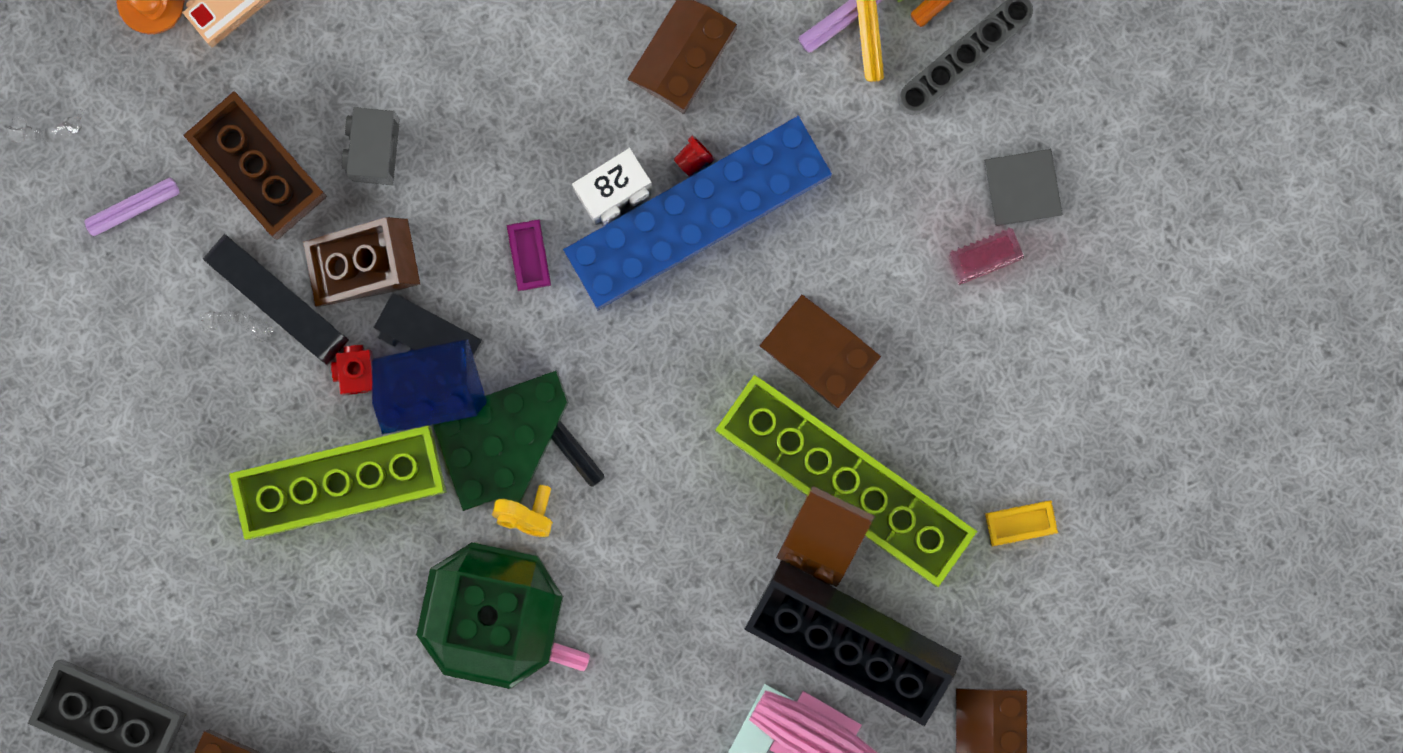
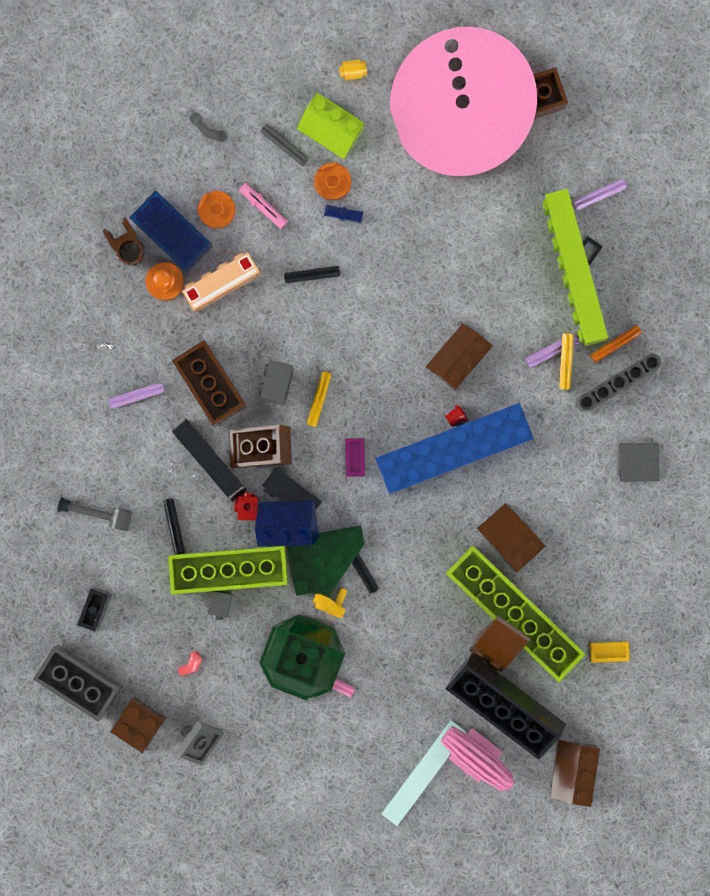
camera: 10 degrees right, 0 degrees up
white brick [572,148,652,226] -> none
clear pink brick [947,227,1024,285] -> none
none -> dark grey piece [57,497,132,531]
none -> black brick [77,587,112,632]
none -> black axle [163,498,185,555]
none -> coral arm [178,651,202,676]
none -> dark grey brick [208,591,232,620]
none -> yellow axle [307,371,331,427]

